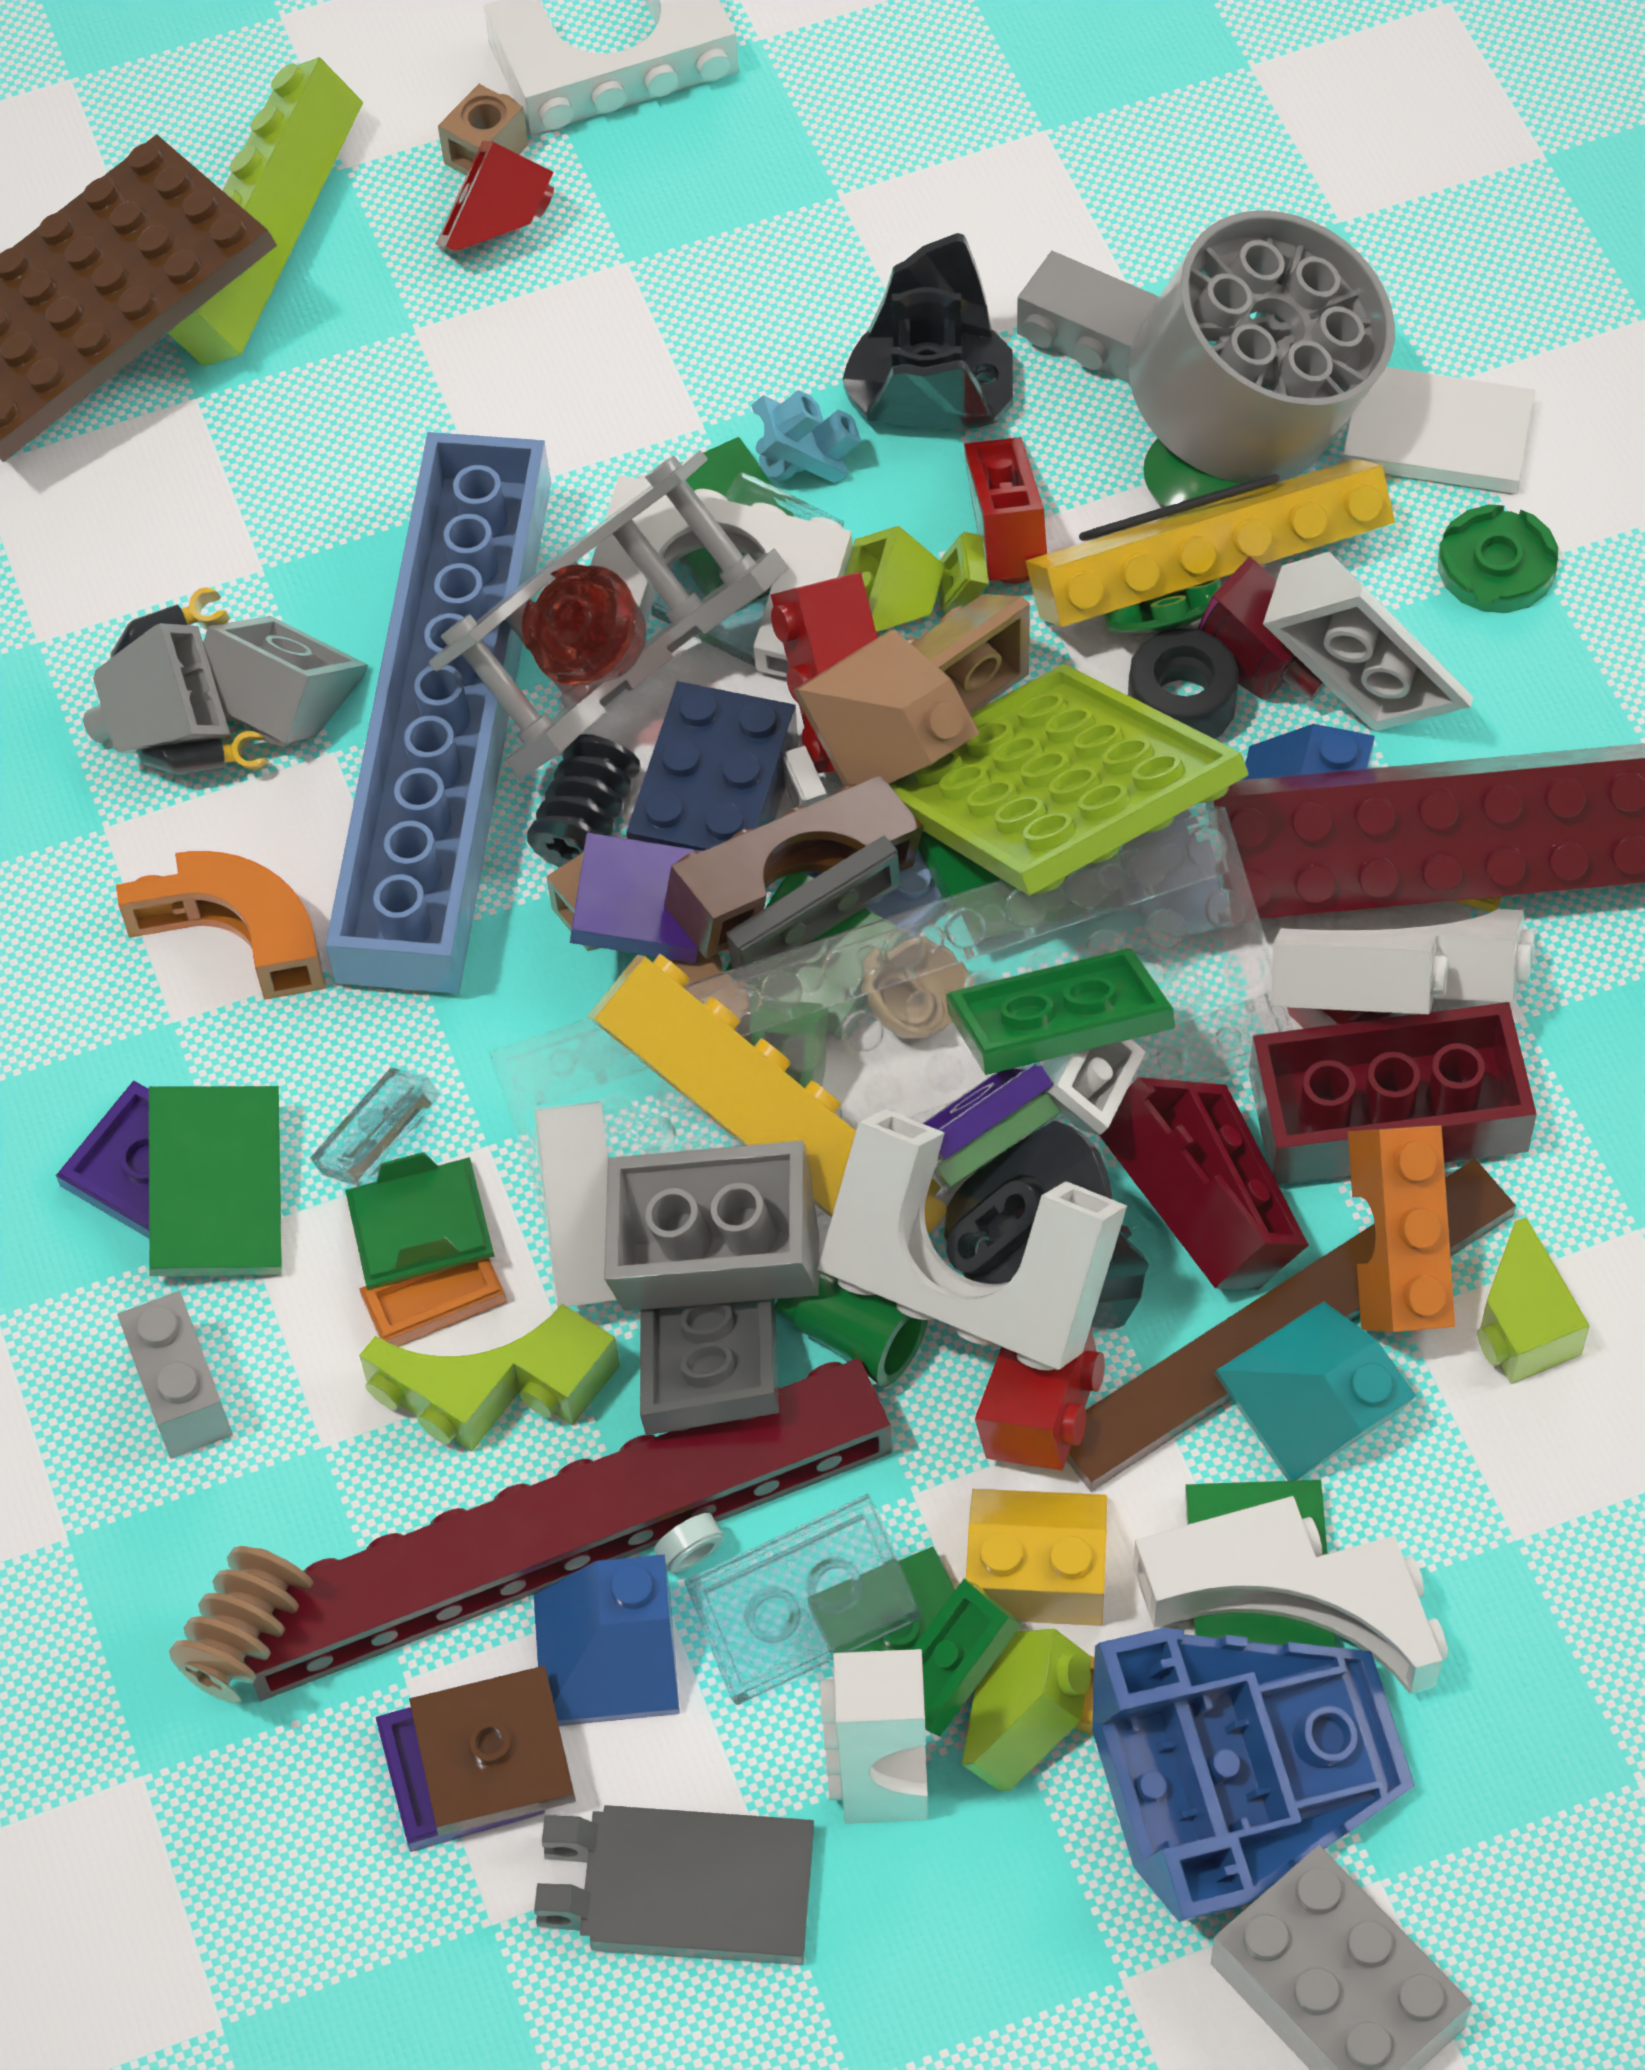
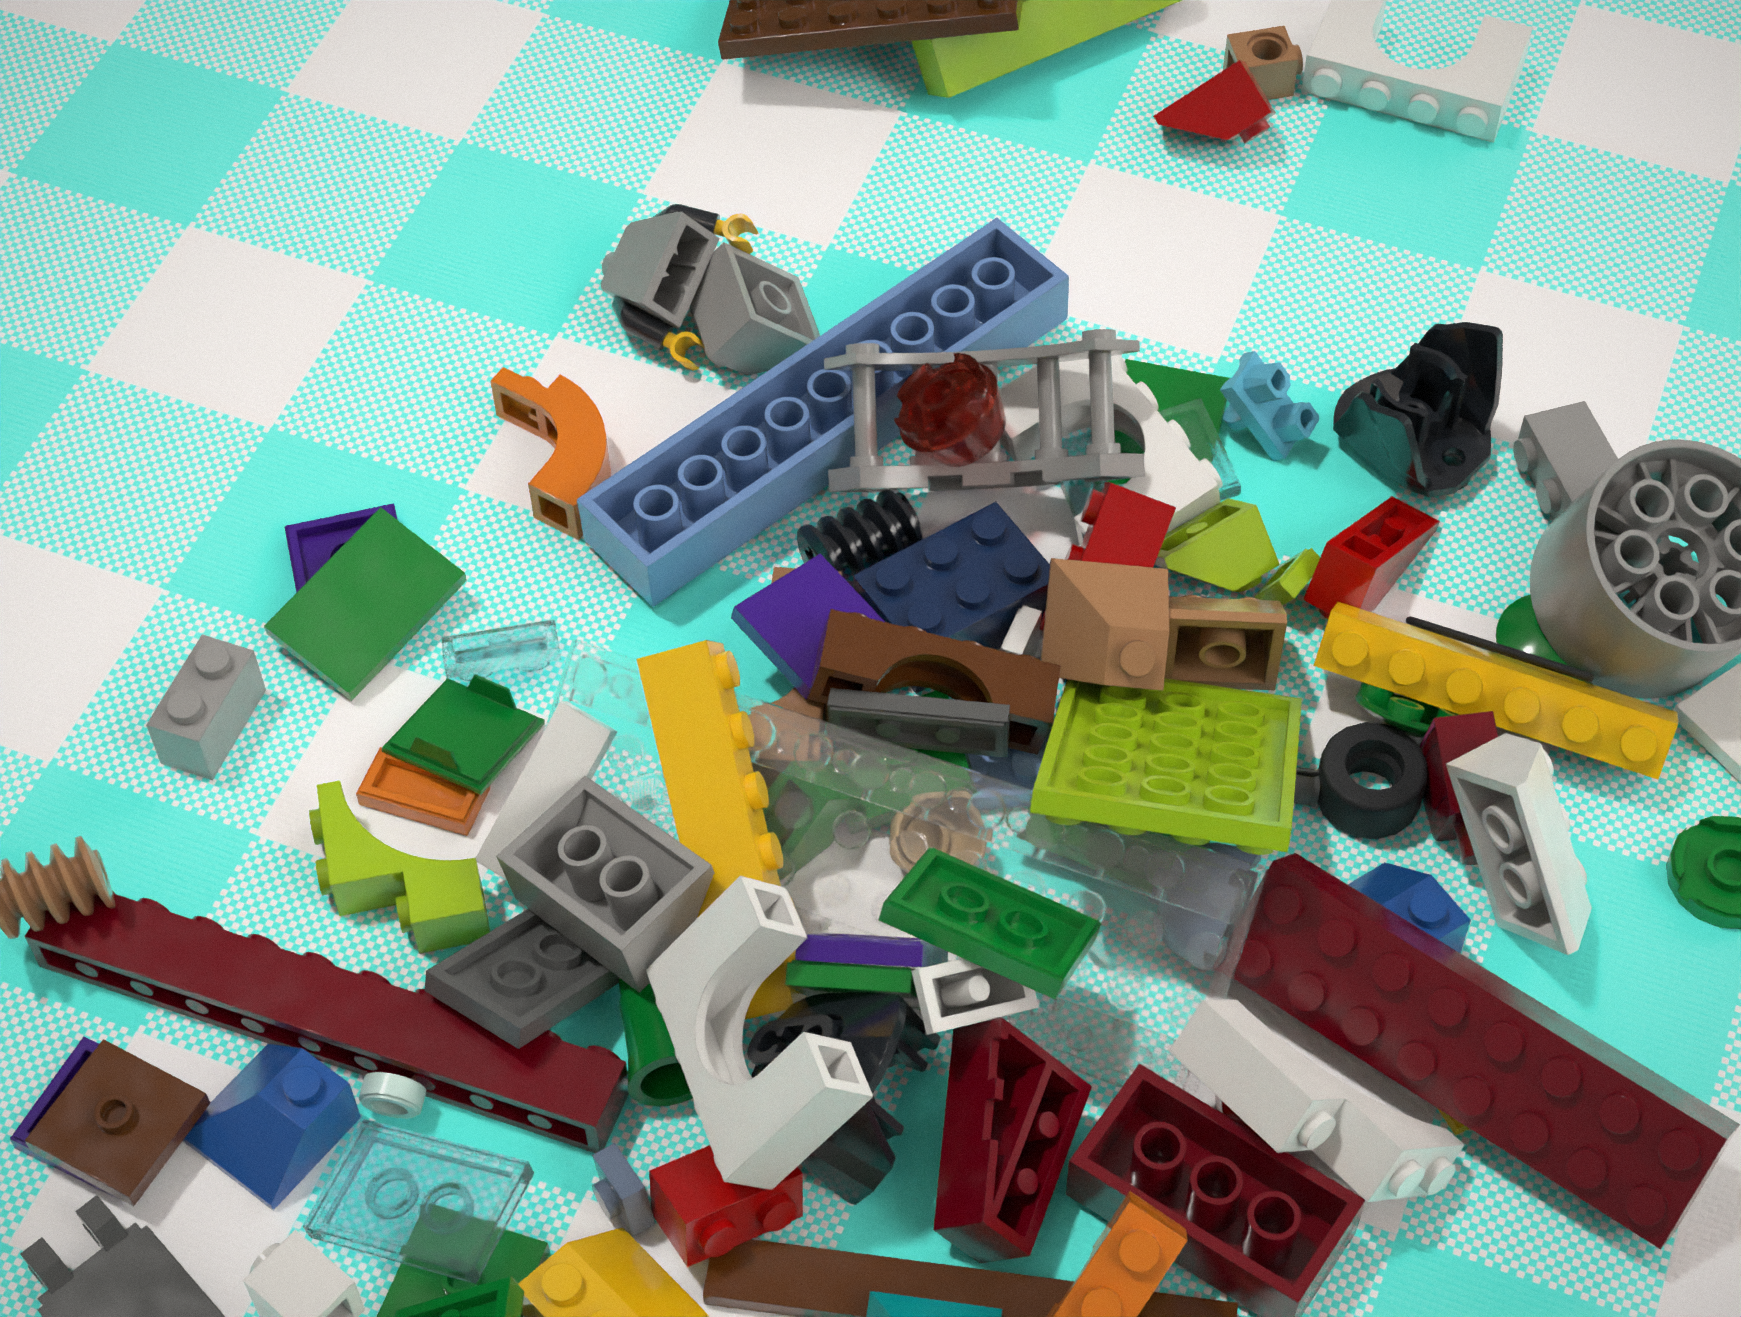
camera: 40 degrees right, 5 degrees down
none -> sand blue plate [592,1143,655,1237]

